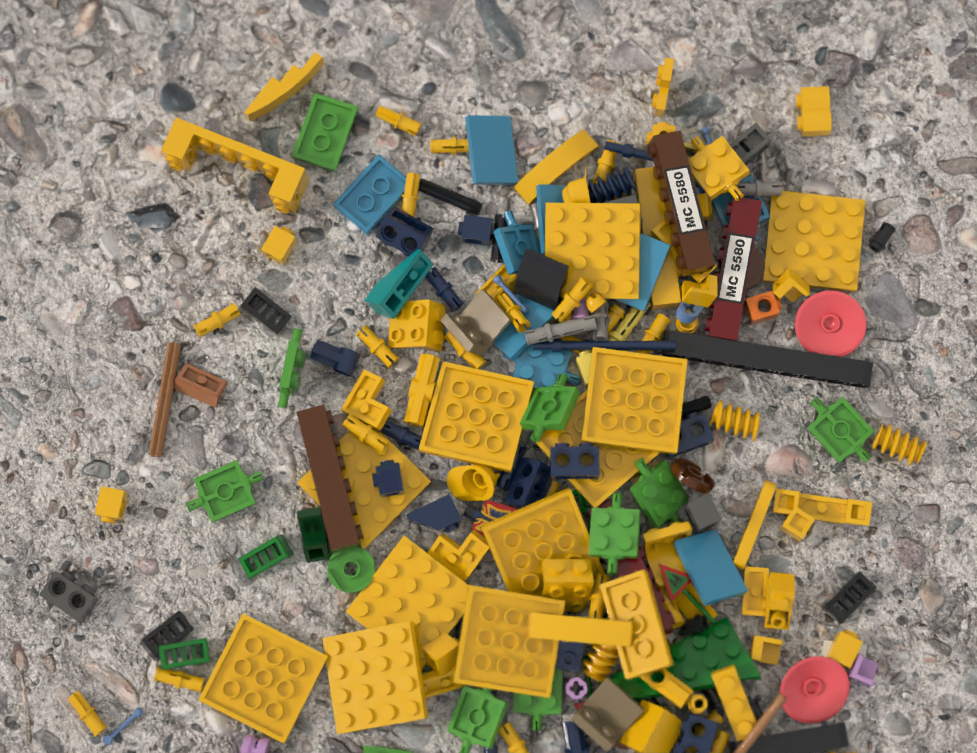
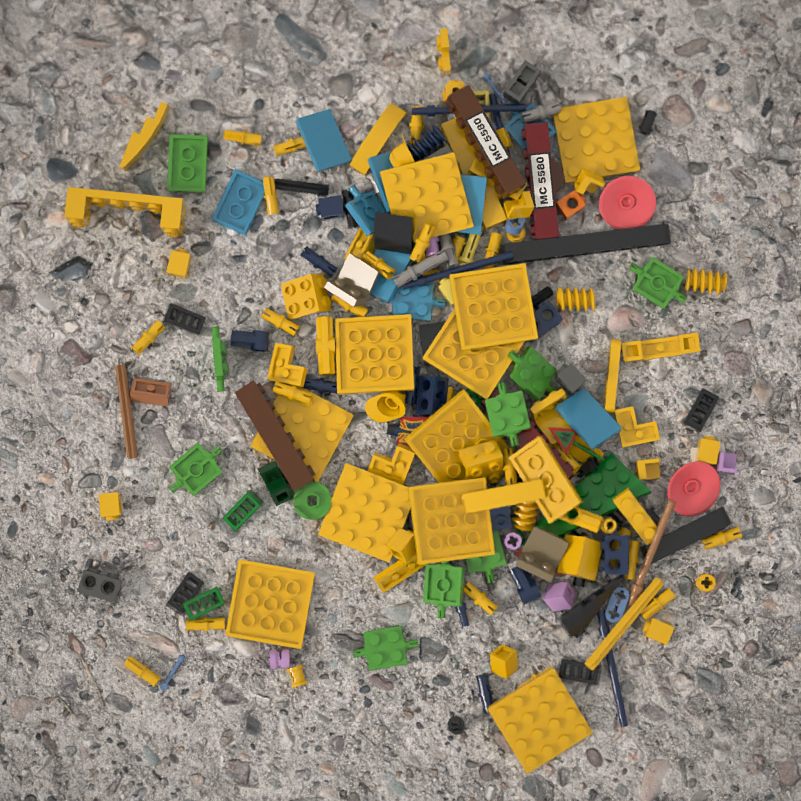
camera: 20 degrees left, 5 degrees up
yellow plate [323,621,429,734] -> none
teal slope [364,249,434,319] -> none
clear blue brick [372,460,405,498] -> none
dark blue brick [376,206,434,257] -> none
dark blue slope [406,494,462,533] -> none
medium blue hinge [493,275,529,314] -> none
bright green plate [520,373,580,442] -> none
dark blue brick [550,443,600,479] -> none
yellow hinge [585,293,606,314] -> none
reddish brown tile [670,458,715,494] -> none
yellow plate [688,136,750,201] -> none
yellow slope [764,572,795,630] -> none
yellow panel [779,506,815,542] -> none
yellow brick [795,86,832,137] -> none

